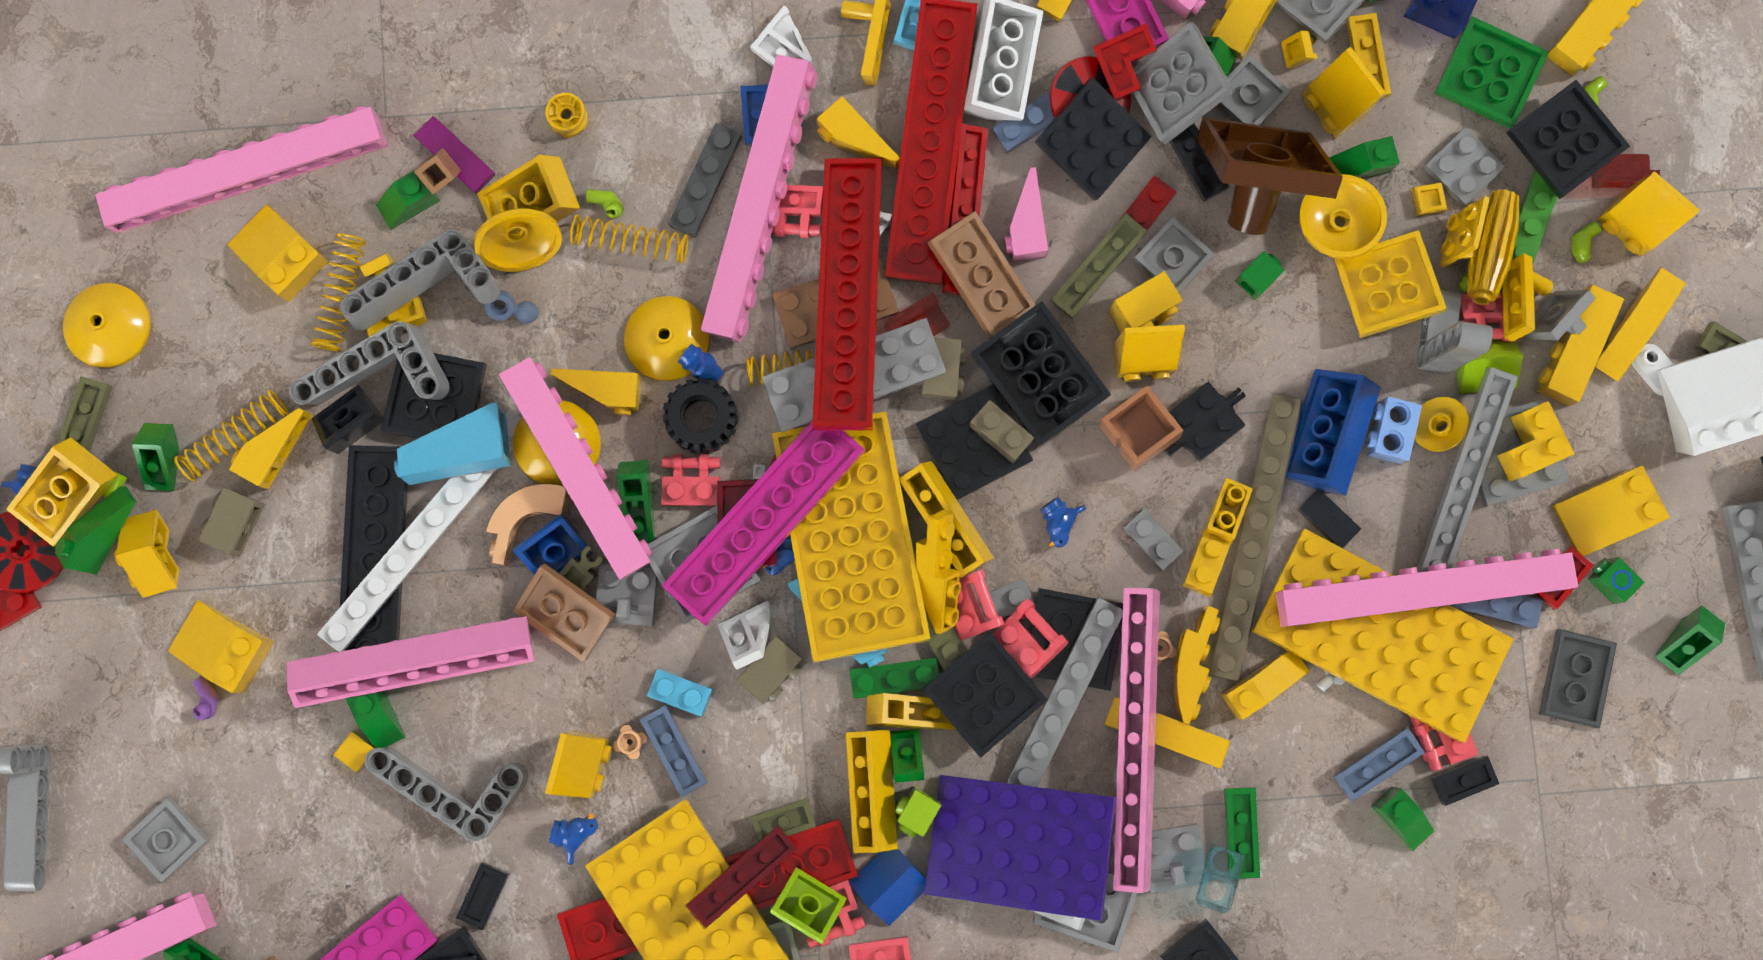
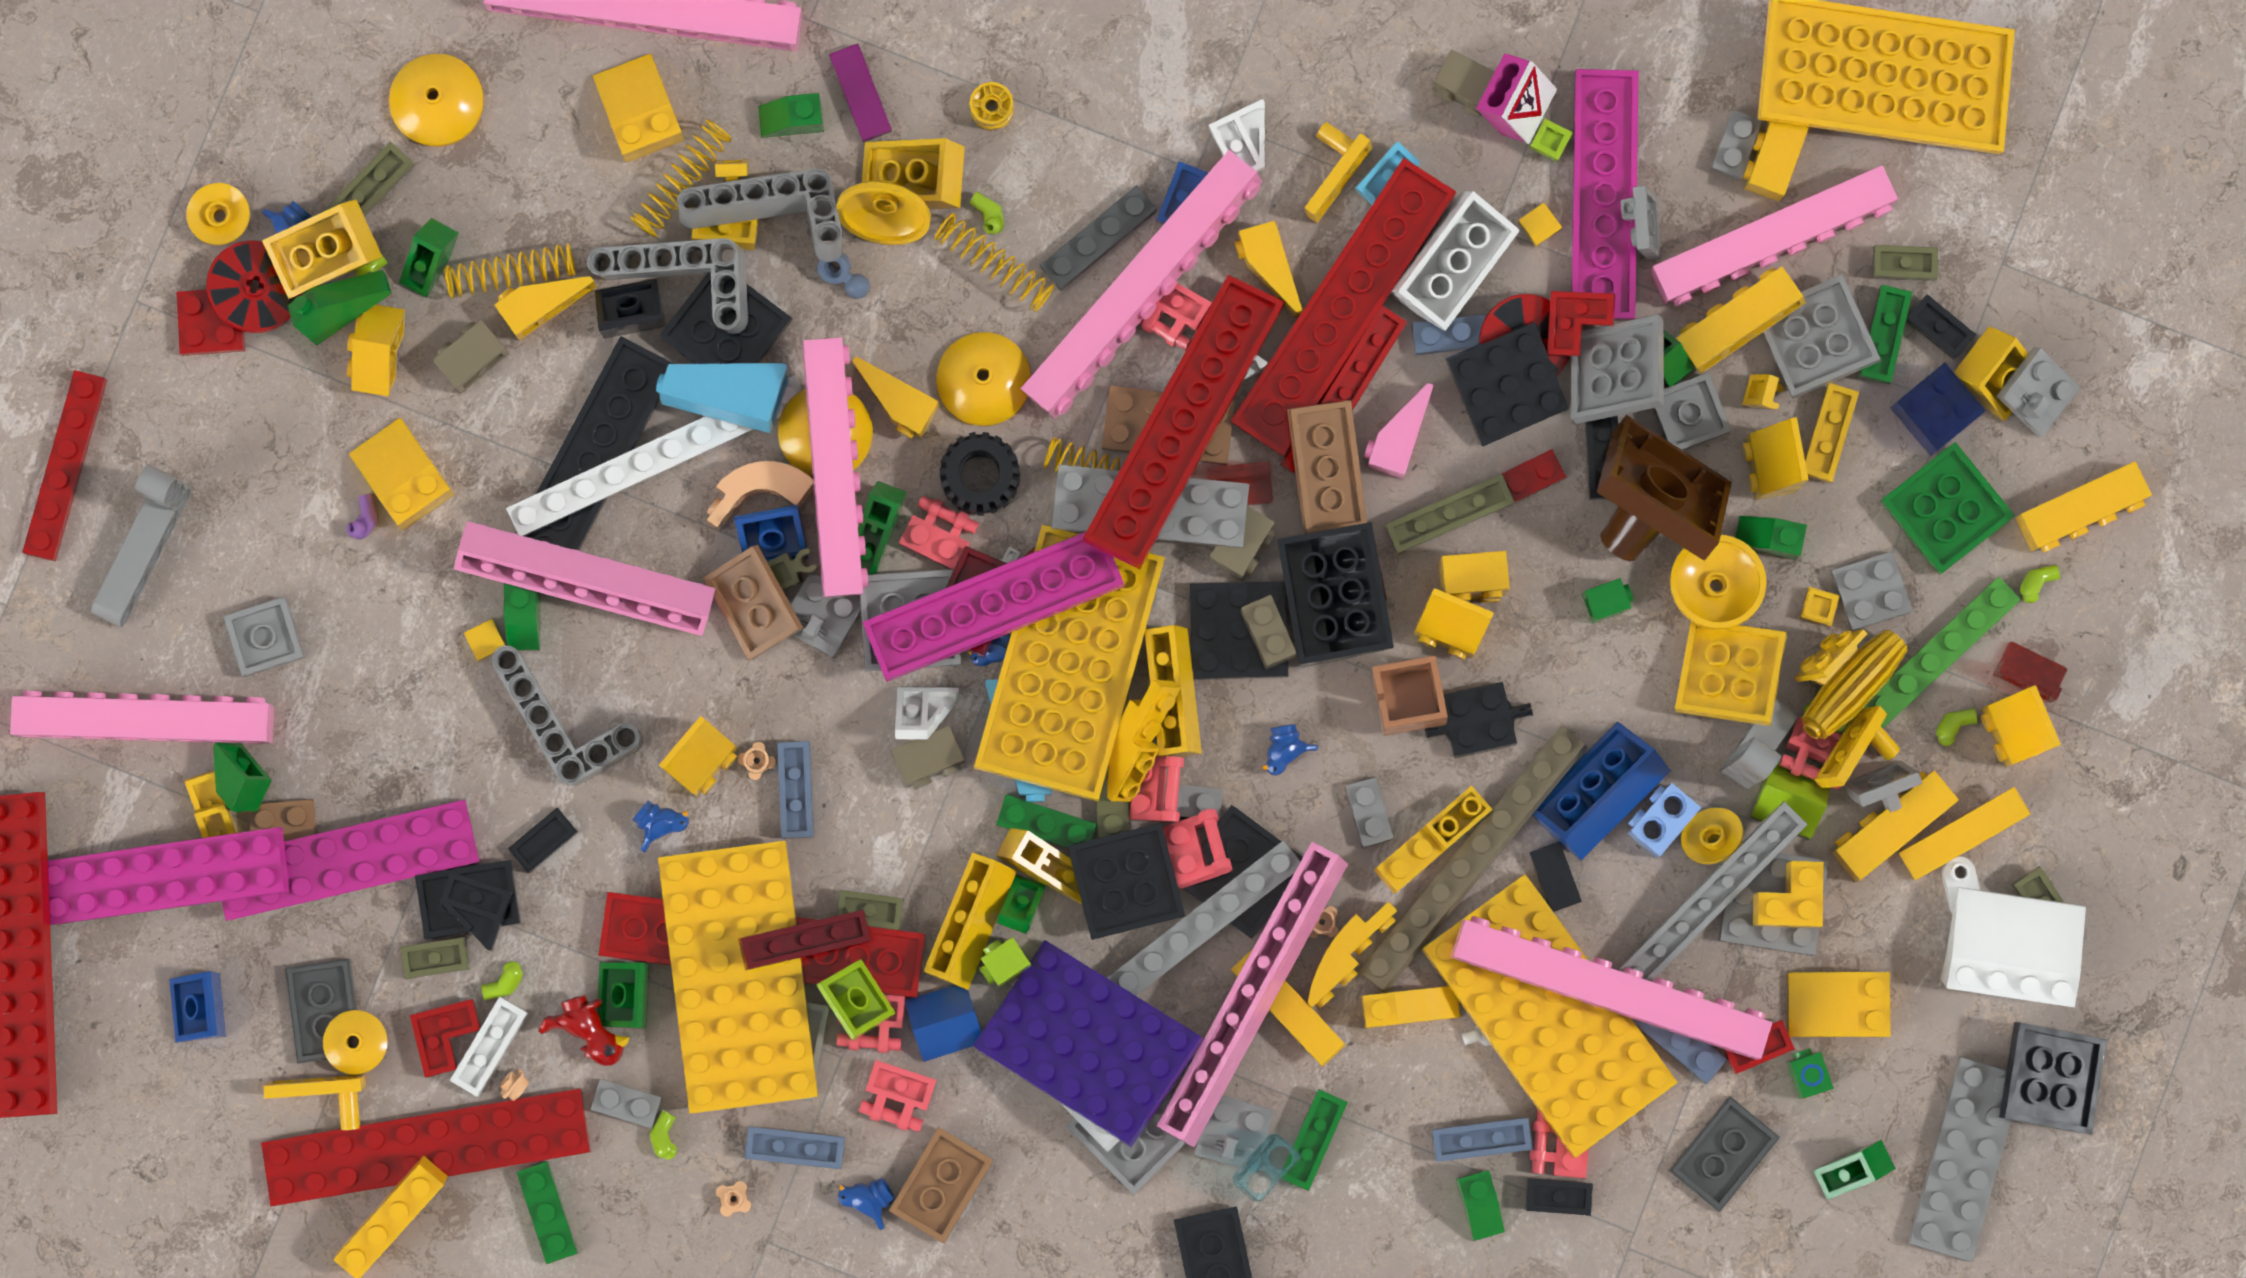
camera: 25 degrees right, 0 degrees up
medium nougat brick [414,148,461,195] -> none
medium azure plate [647,669,713,717] -> none
blue animal [678,344,724,382] -> none
light grey plate [1133,216,1215,294] -> none
black plate [1506,80,1630,199] -> none

